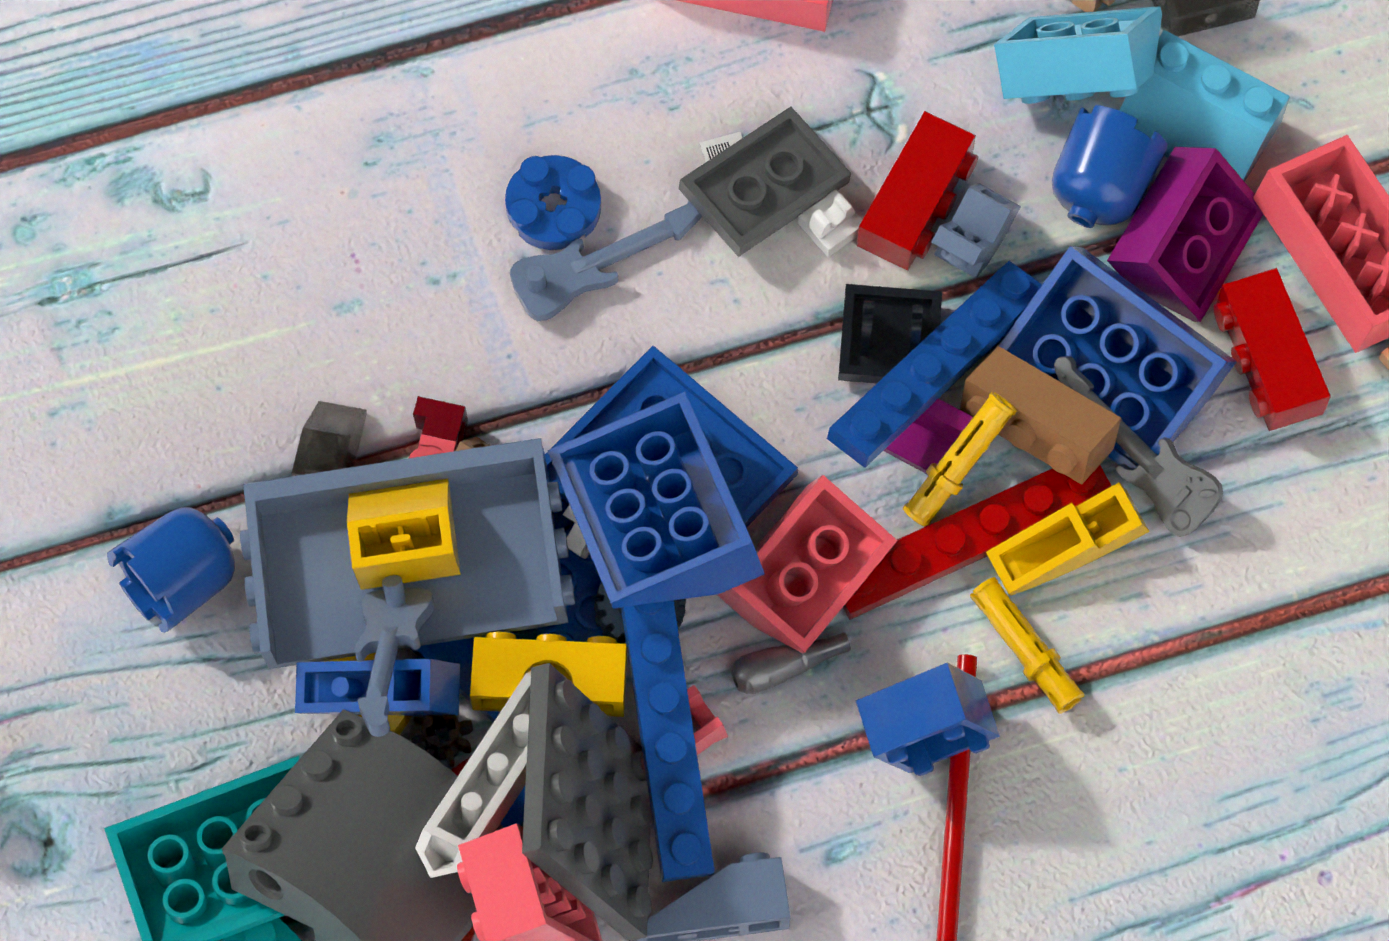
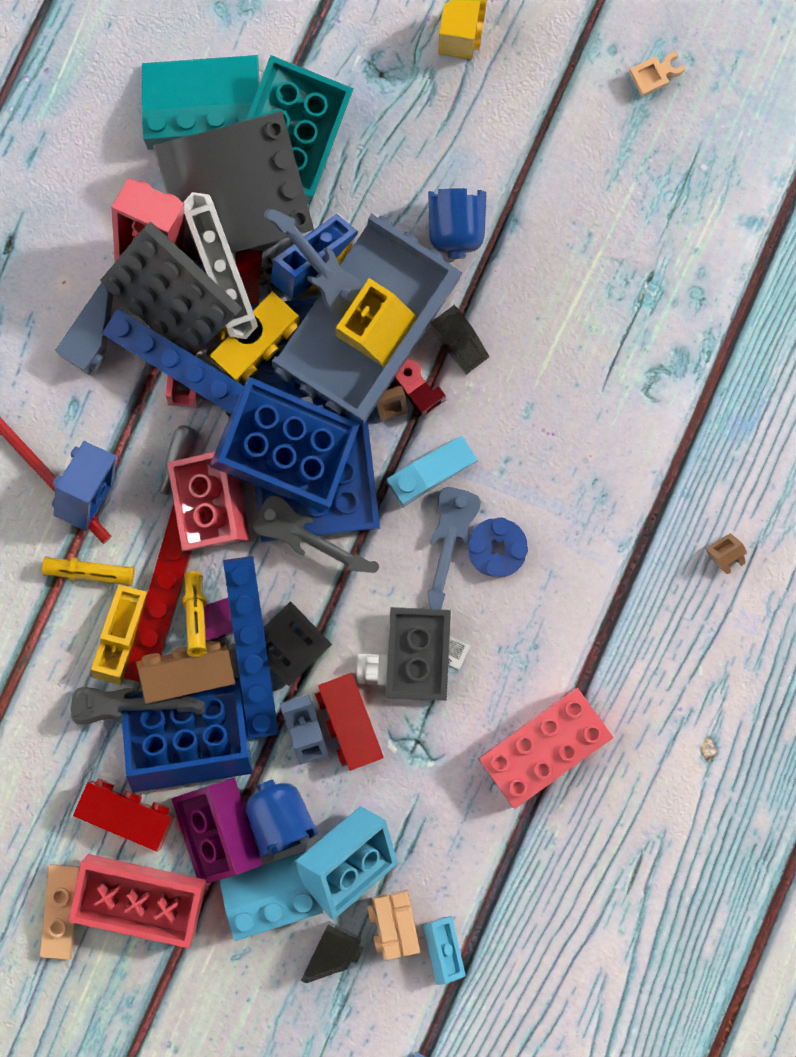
camera: 130 degrees right, 15 degrees up
none -> dark grey piece [252,495,379,573]
none -> medium azure slope [387,436,478,508]

